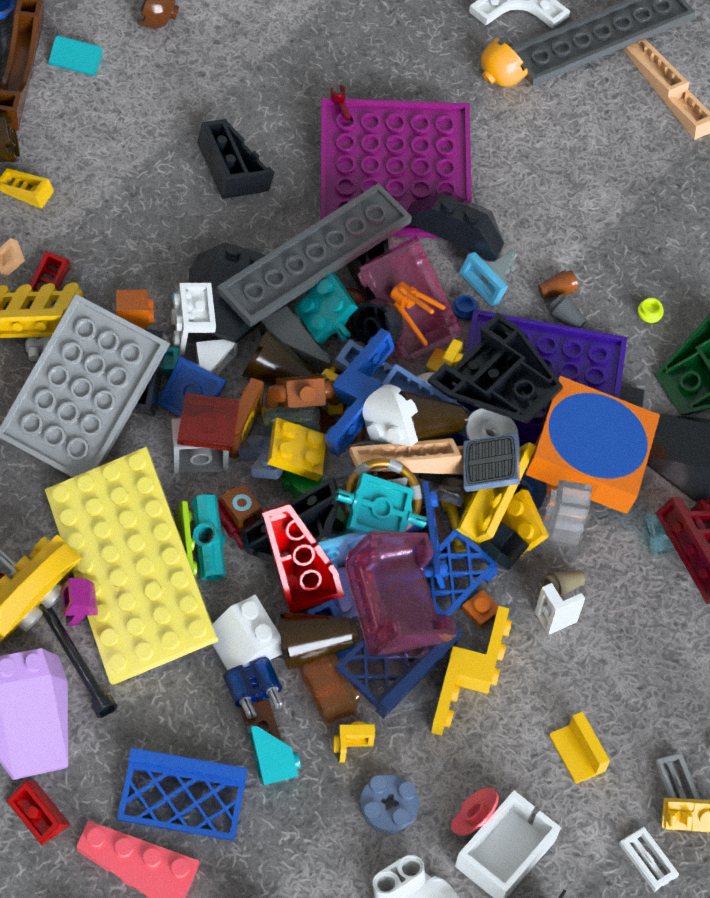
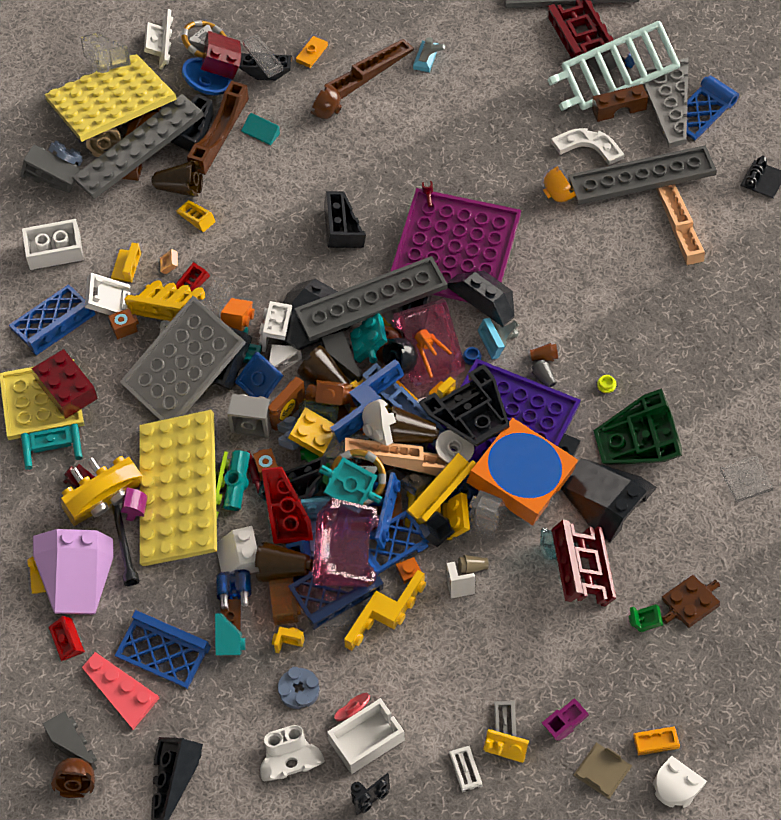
camera: 25 degrees right, 0 degrees up
clear red tile [177,393,240,451] -> none
tile [464,433,520,492] -> none
yellow panel [549,711,610,783] -> none

